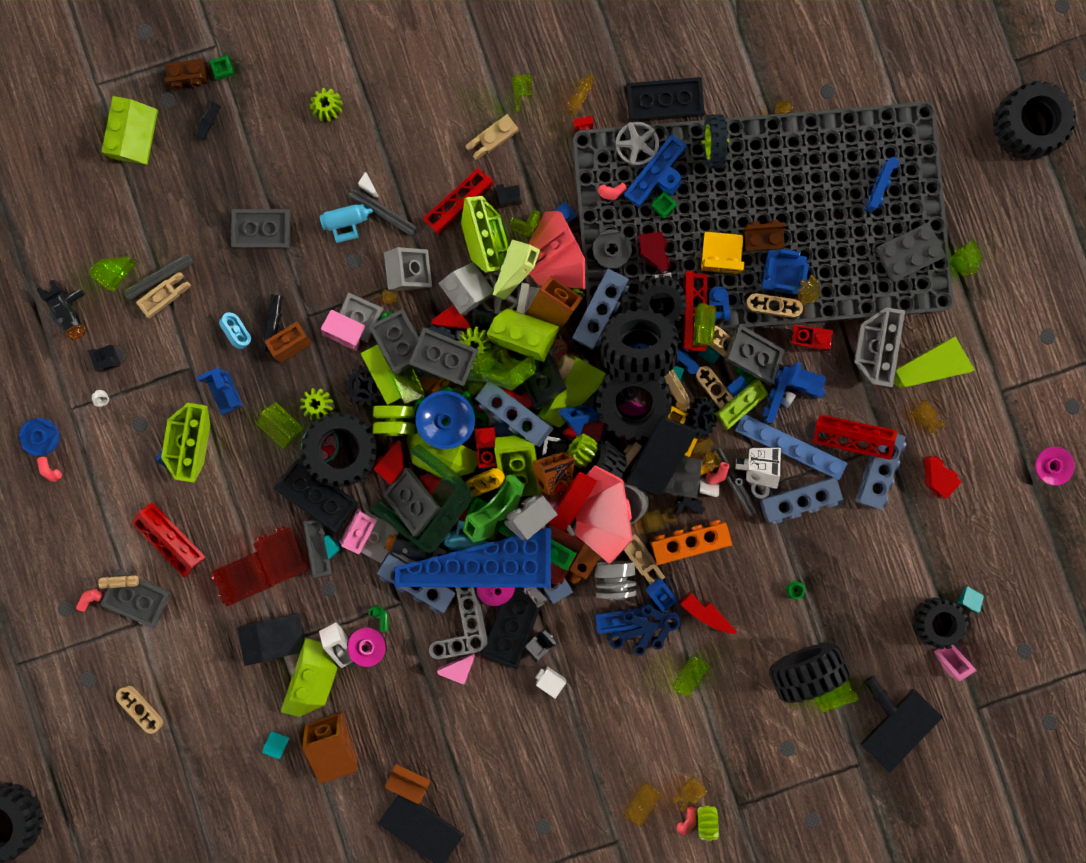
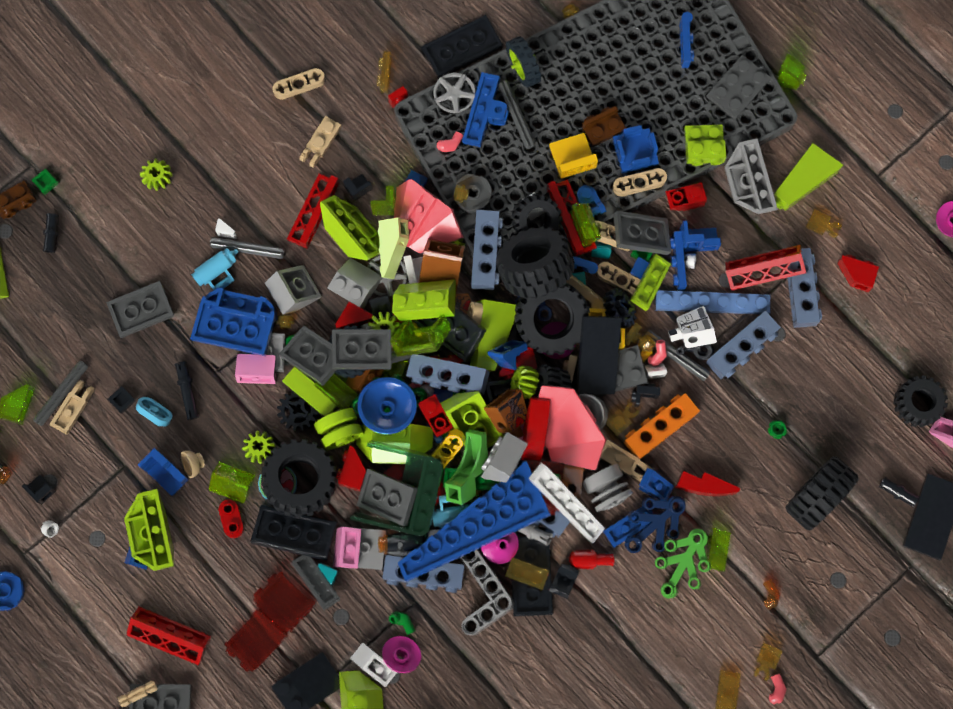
camera: 25 degrees left, 10 degrees down
coral arm [37,457,62,482] -> none
dark orange panel [264,321,313,363] -> none
bright pink slope [437,653,475,684] -> none
clear neon green panel [511,74,532,112] -> none
white brick [535,666,566,698] -> none
dark red slope [638,232,670,274] -> none
green tile [650,191,678,219] -> none
lime gear [697,806,719,841] -> none
clear yellow plate [798,275,820,306] -> none
clear neon green panel [814,681,859,713] -> none
slope [957,586,984,614] -> none
none -> black plate [108,386,136,414]
none -> tan piece [181,451,205,478]
none -> blue plate [190,288,277,356]
none -> red plate [219,500,244,539]
none -> tan beam [273,68,325,100]
none -> clear yellow plate [454,184,468,203]
none -> dark grey axle [499,80,535,149]
none -> clear yellow plate [505,558,549,590]
none -> white plate [529,463,605,543]
none -> red arm [569,549,614,569]
none -> bright green plant [655,529,711,598]
none -> lime plate [684,125,726,166]
none -> clear orange arm [763,579,780,609]

